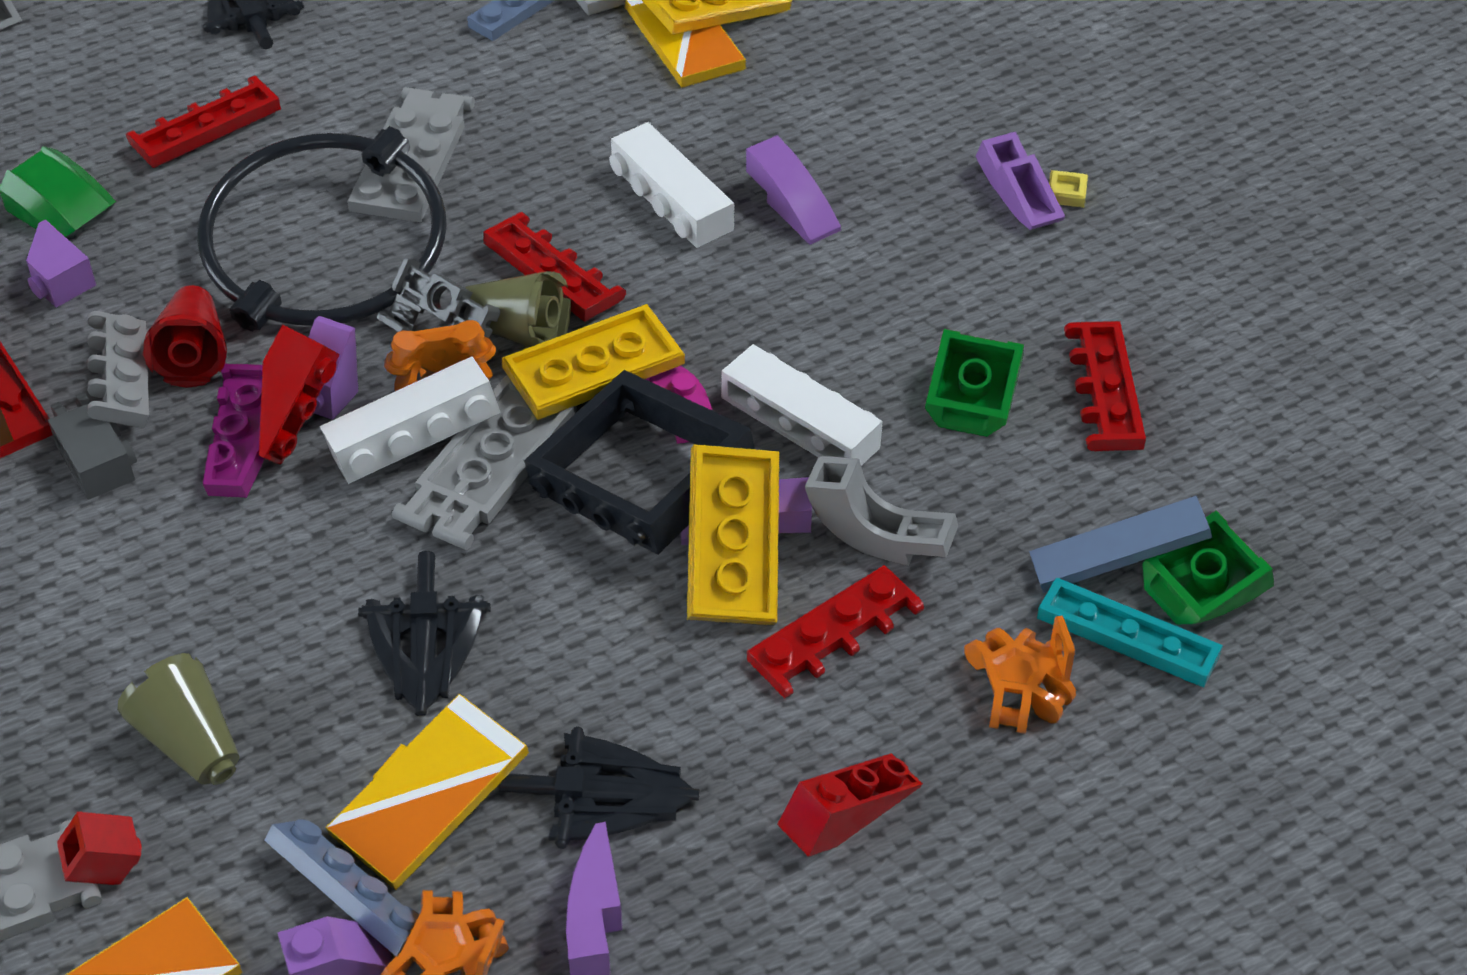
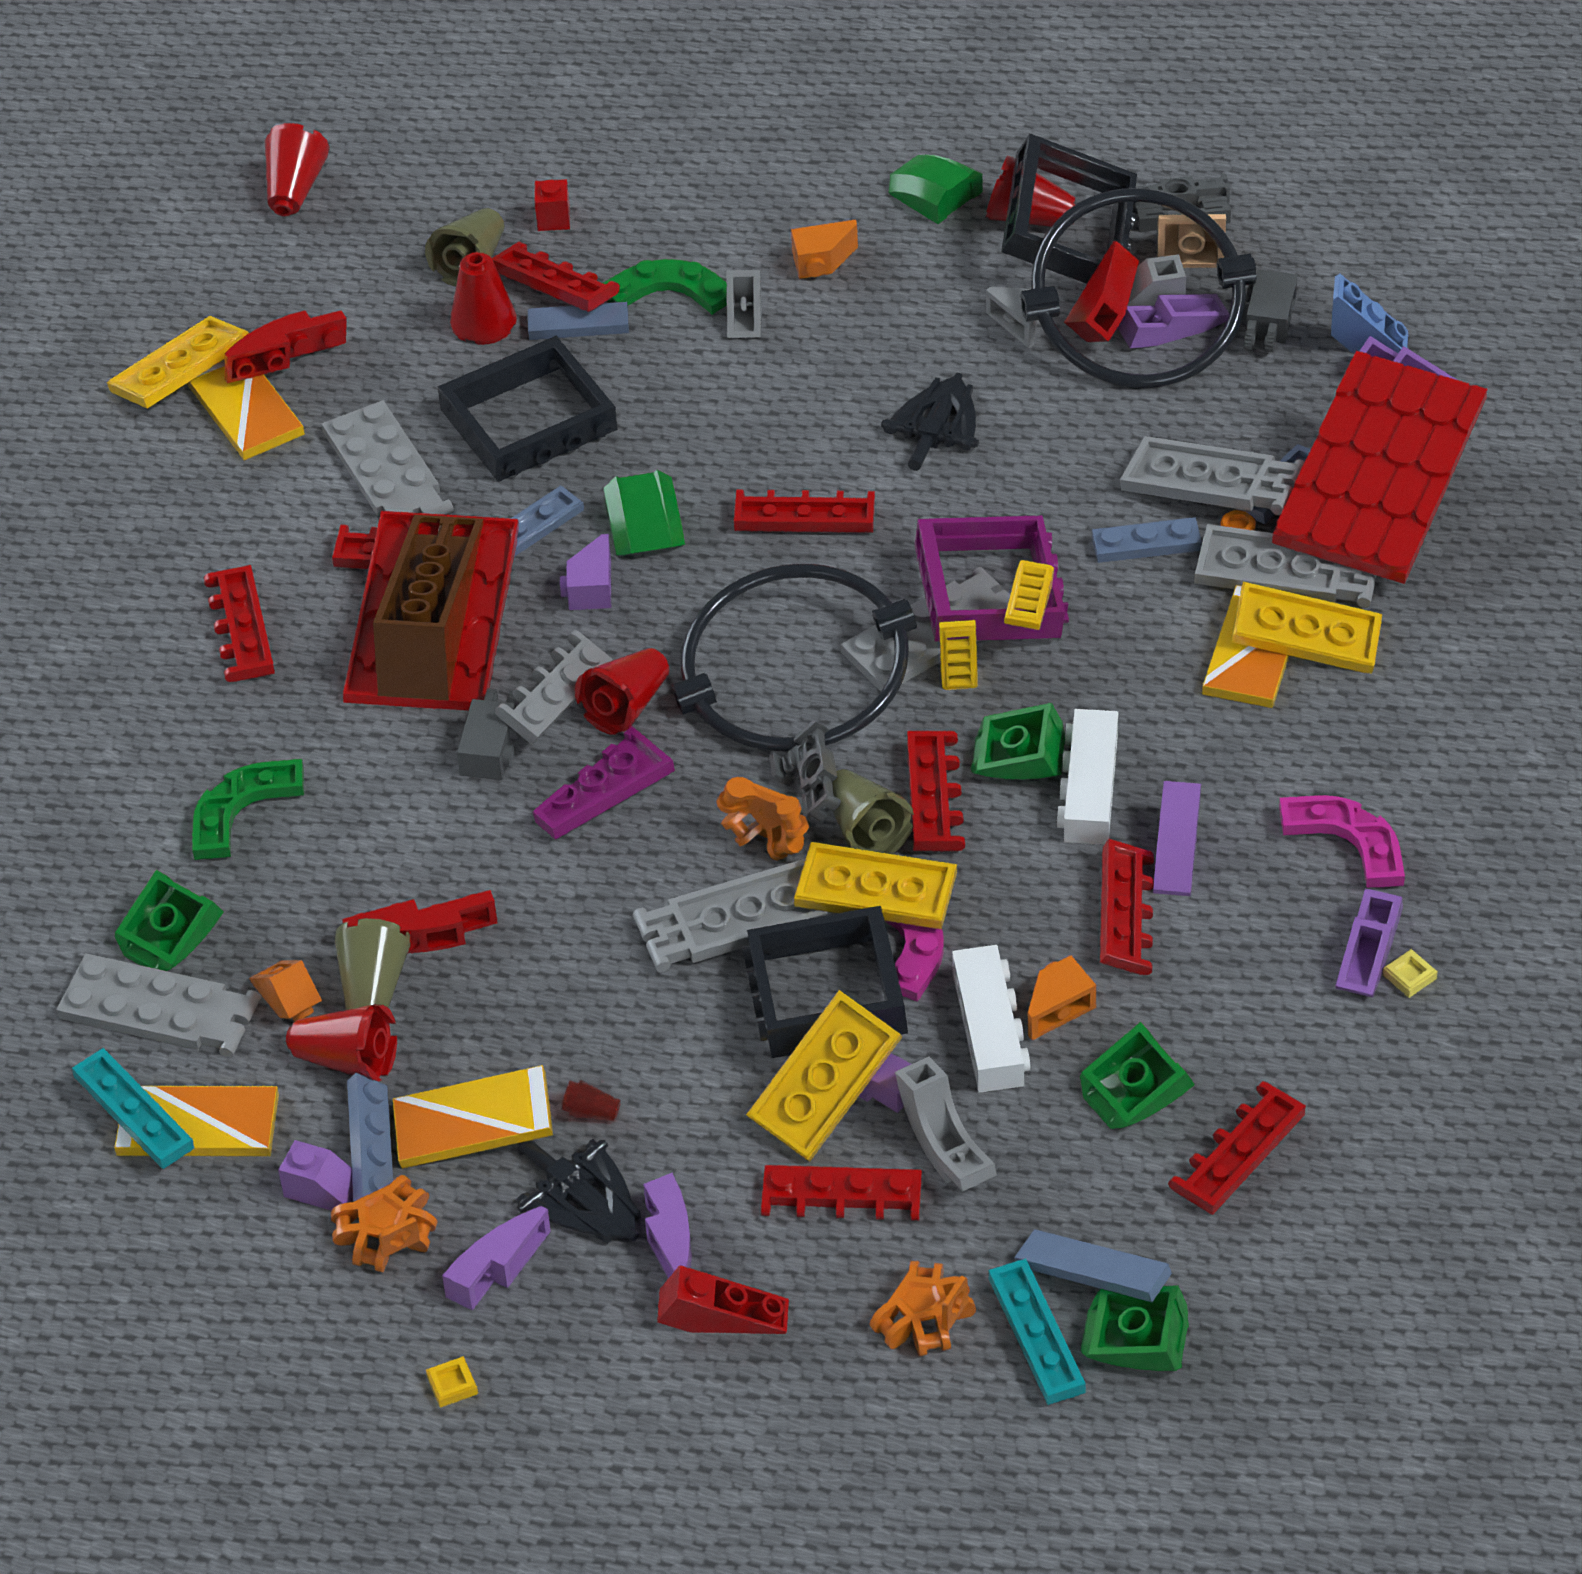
camera: 45 degrees right, 0 degrees up
red brick [57,812,142,885] -> none
red slope [259,324,340,465] -> none
medium lavender slope [309,316,358,420] -> none
white brick [320,356,501,484] -> none
black bar [358,551,491,716] -> none
none -> orange slope [249,960,322,1022]
none -> red cone [286,1004,397,1082]
none -> red slope [342,890,498,953]
none -> clear red cone [561,1080,621,1122]
none -> medium lavender slope [643,1173,692,1278]
none -> magenta window [914,515,1069,642]
none -> yellow slope [939,620,978,690]
none -> green slope [970,703,1065,779]
none -> yellow slope [1004,560,1054,630]
none -> orange slope [1028,955,1096,1040]
none -> red hinge [1100,839,1154,975]
none -> dark pink plate [1279,795,1405,888]

